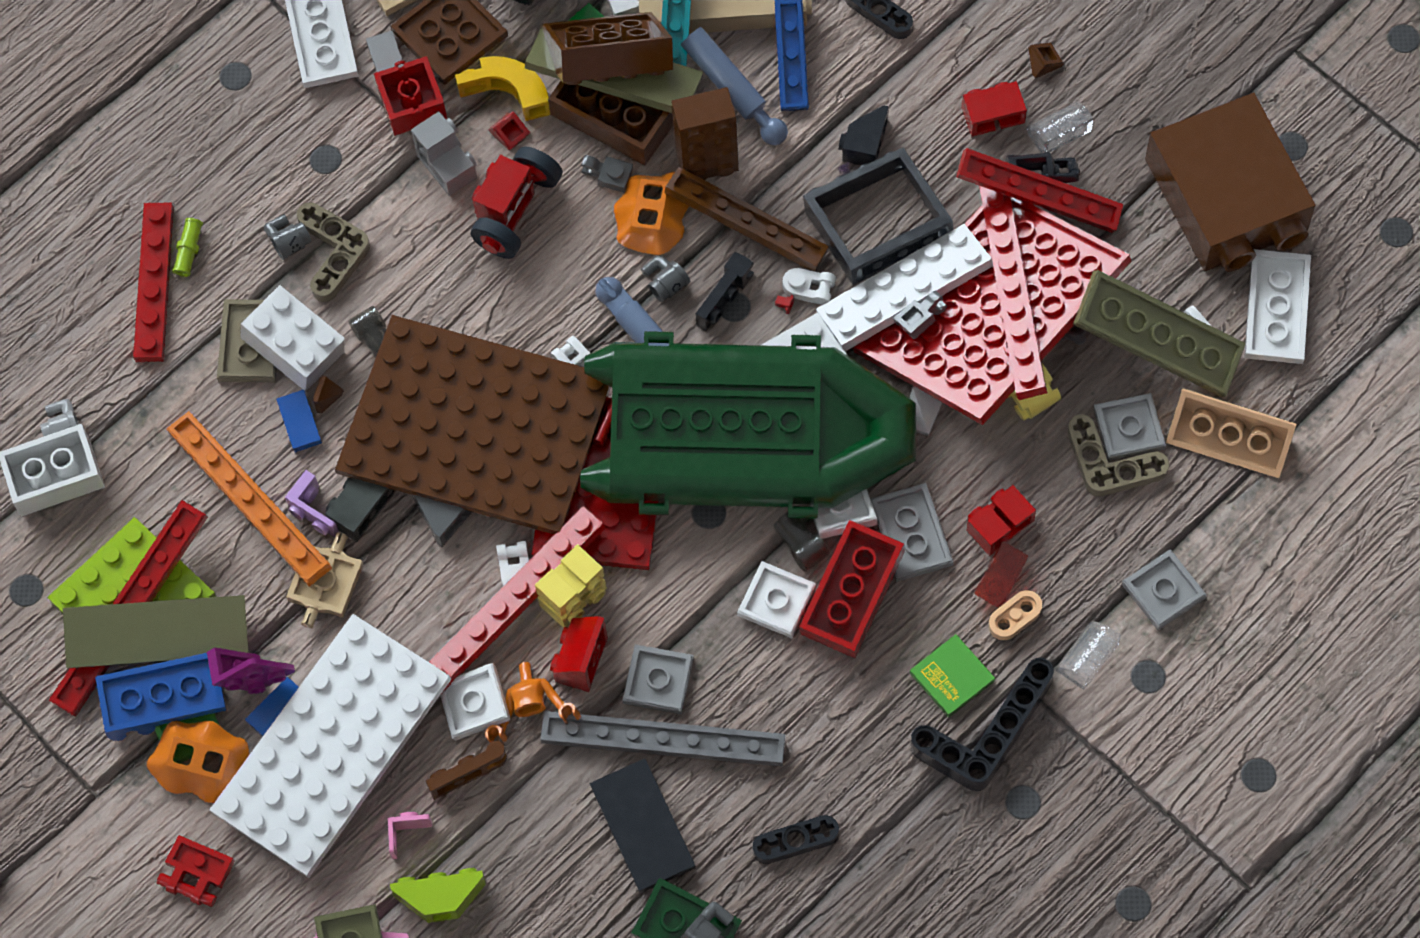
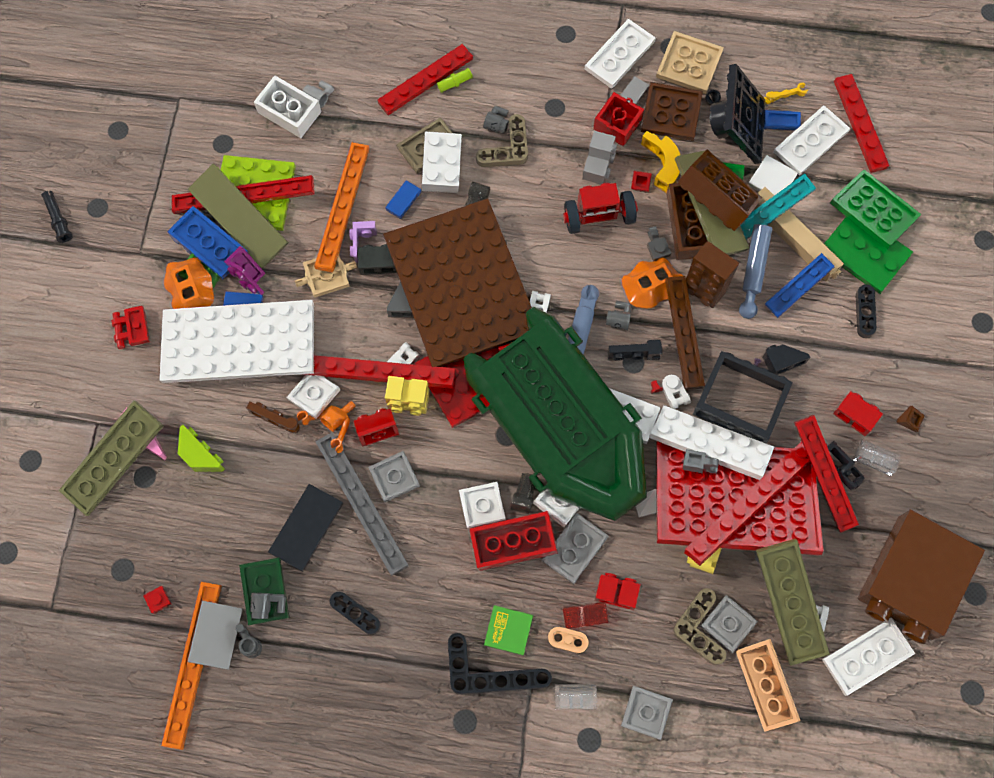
camera: 50 degrees right, 5 degrees up
reddish brown slope [313,375,344,414] -> none
bright pink bracket [388,812,432,859] -> none

